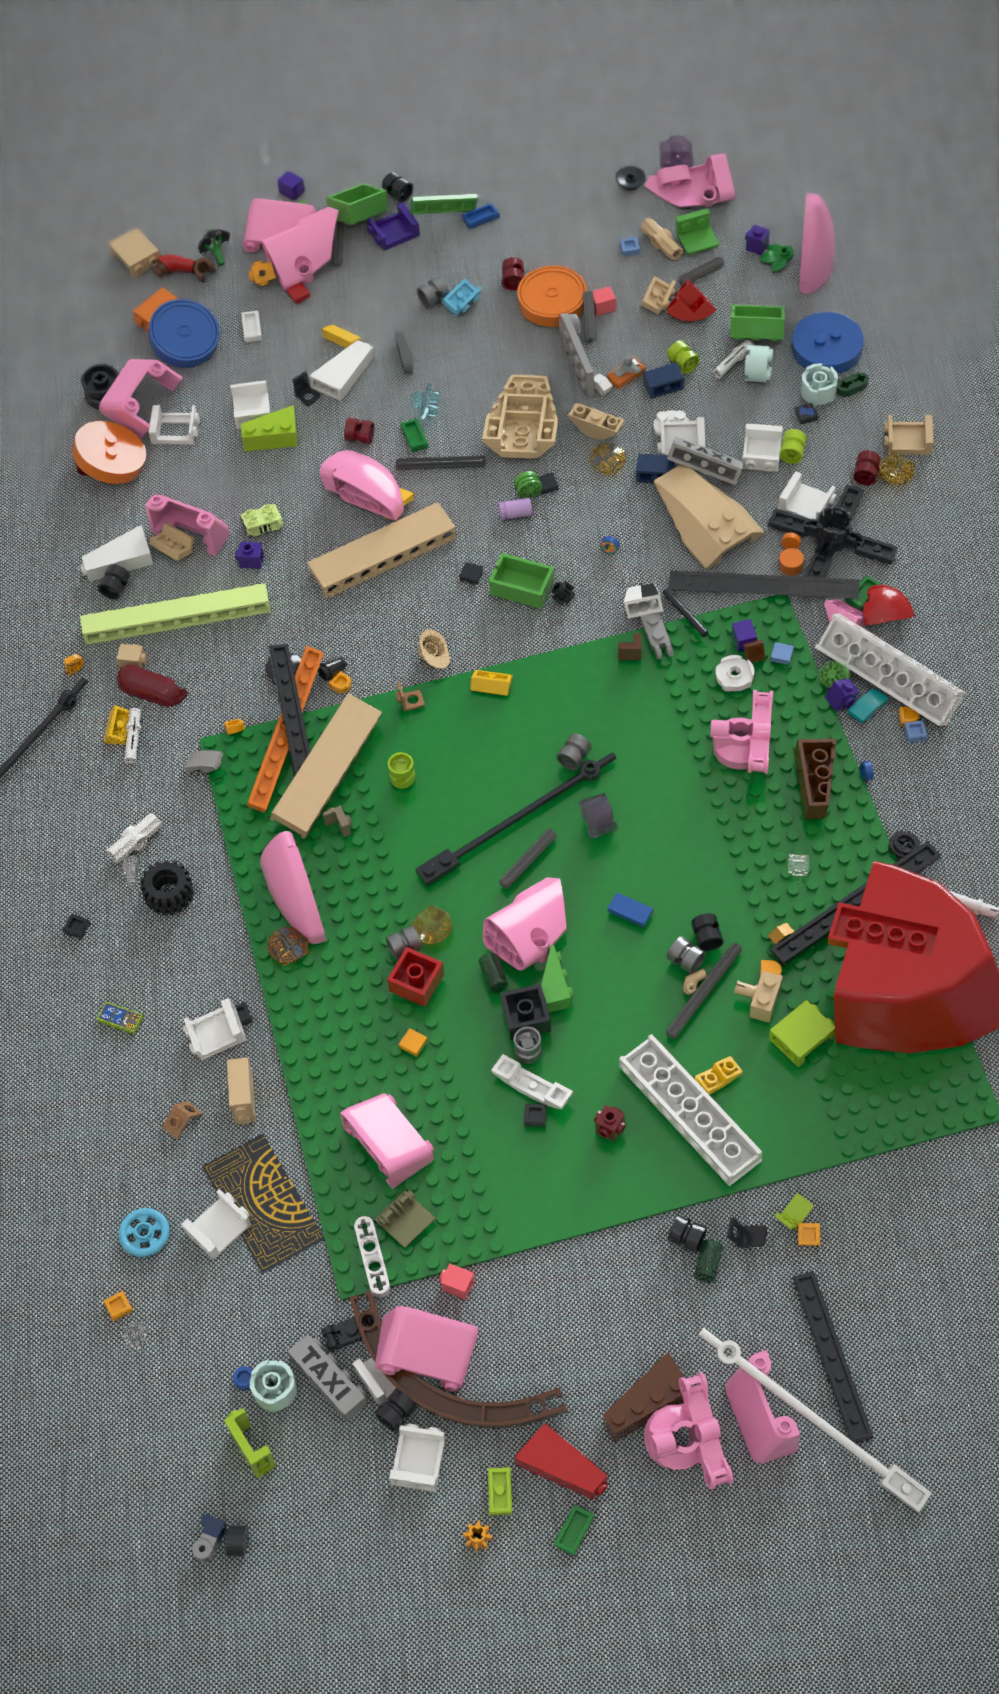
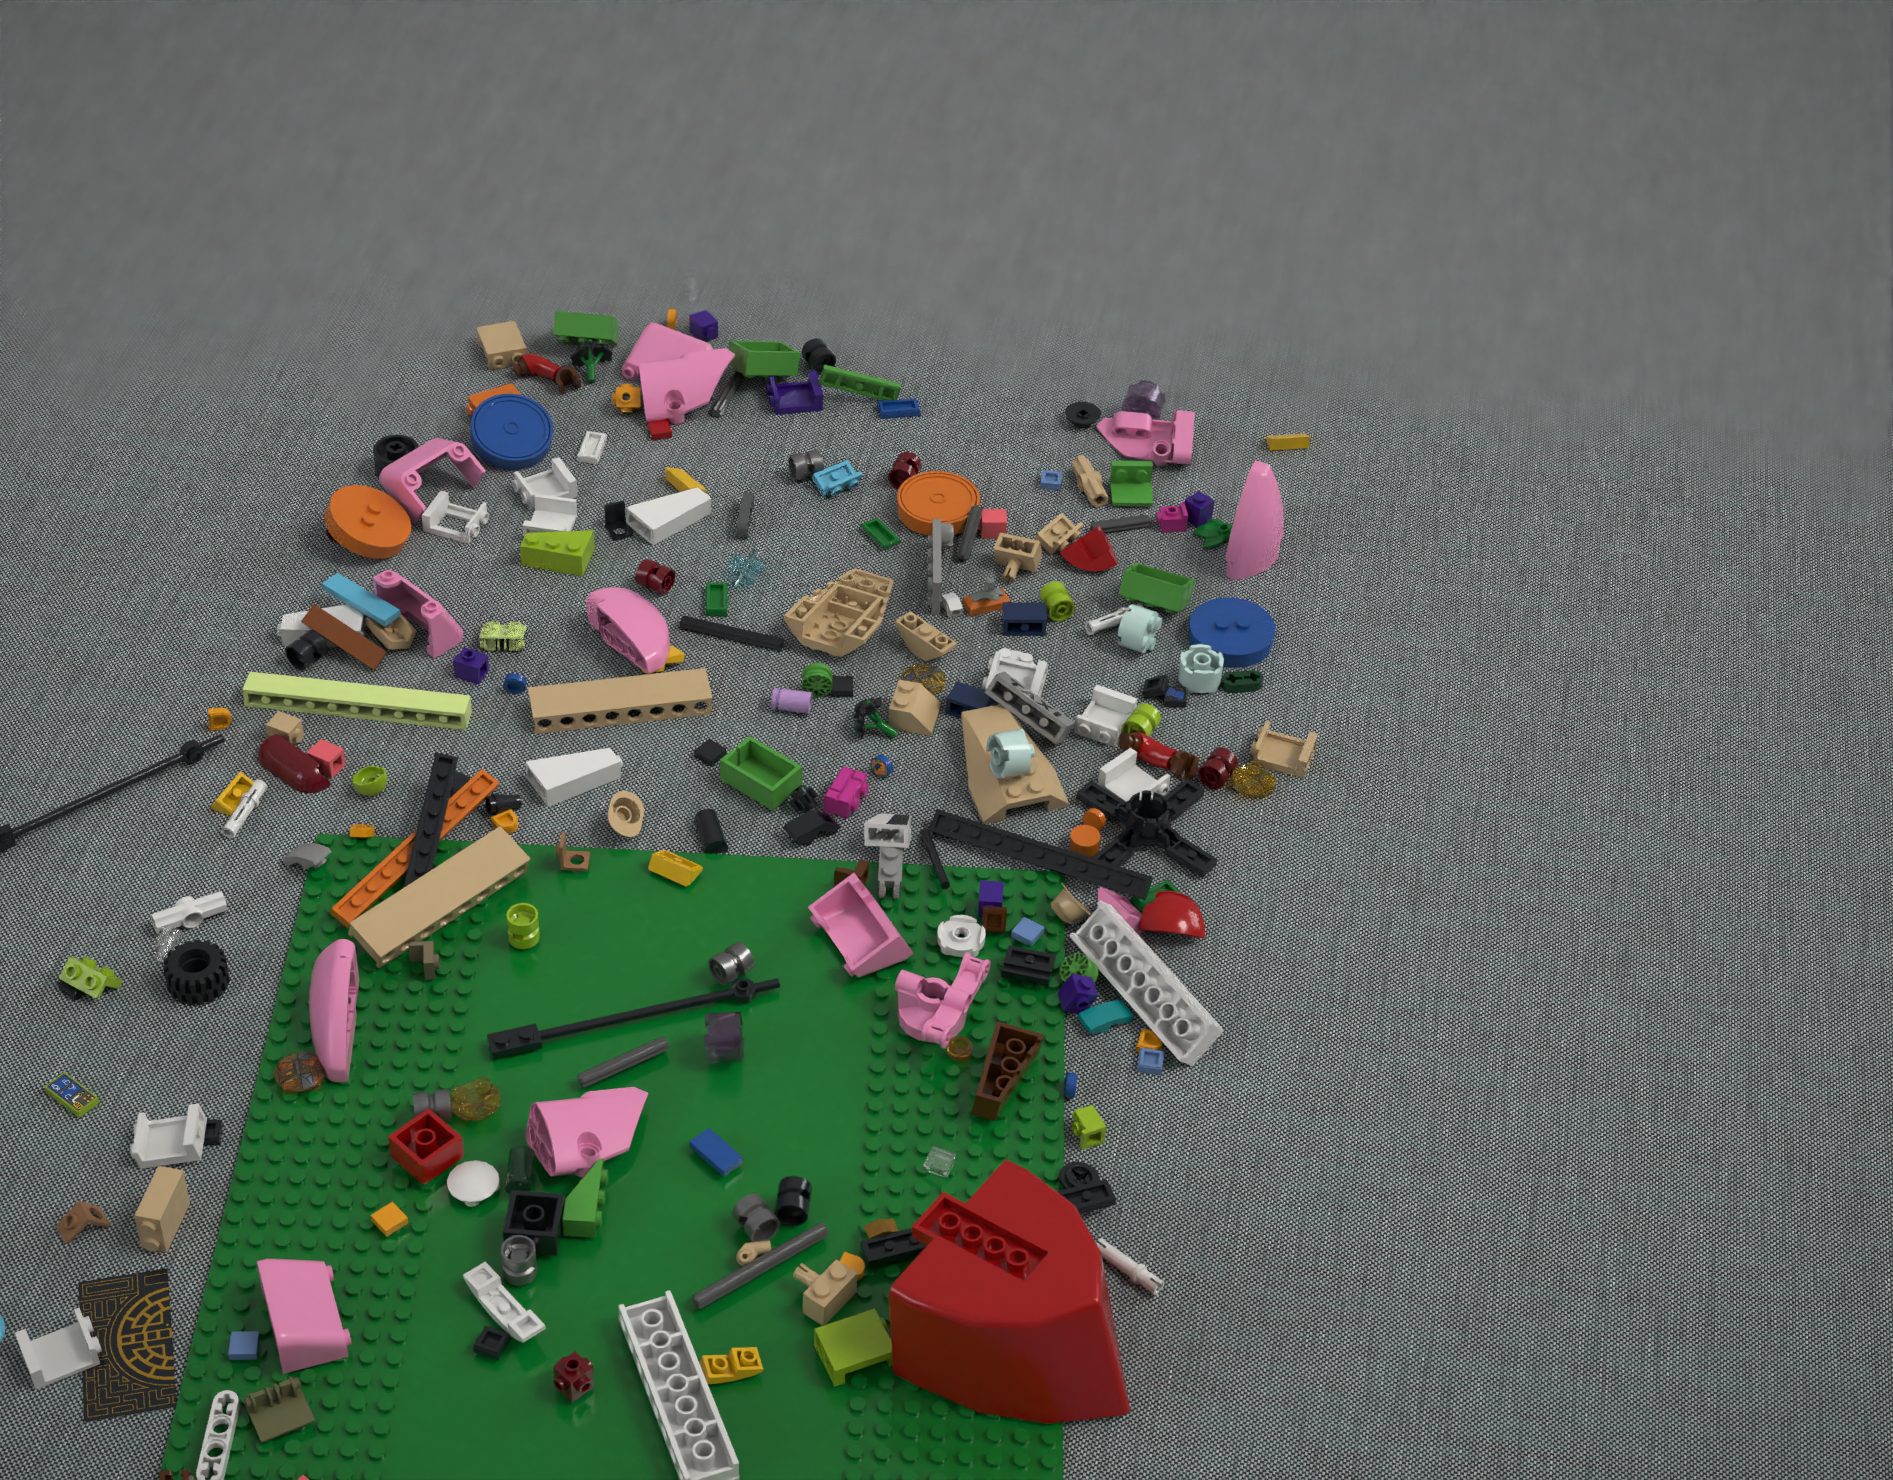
camera: 10 degrees right, 15 degrees down
none -> lime bracket [59,956,123,999]
none -> medium blue tile [228,1331,260,1360]
none -> dark orange tile [301,604,387,671]
none -> coral brick [307,739,346,779]
none -> medium azure tile [322,573,401,626]
none -> lime hair [352,766,388,796]
none -> white dish [447,1160,500,1207]
none -> blue tile [503,673,527,694]
none -> white panel [512,457,578,511]
none -> white slope [526,748,623,806]
none -> bright green piece [553,311,619,348]
none -> light orange tile [667,309,677,330]
none -> black brick [694,809,728,854]
none -> black slope [783,810,840,845]
none -> bright pink windscreen [808,873,914,978]
none -> dark pink brick [823,767,869,819]
none -> black plant [853,697,898,739]
none -> green tile [860,517,901,550]
none -> tan slope [888,680,941,736]
none -> clear orange tile [948,1036,973,1061]
none -> light aqua brick [986,729,1035,778]
none -> tan brick [993,532,1042,583]
none -> black plate [1001,945,1056,986]
none -> tan piece [1051,883,1093,924]
none -> lime brick [1072,1105,1106,1150]
none -> piece [1119,732,1200,781]
none -> black tile [1142,675,1169,699]
none -> dark pink brick [1156,502,1188,533]
none -> yellow slope [1265,433,1310,451]

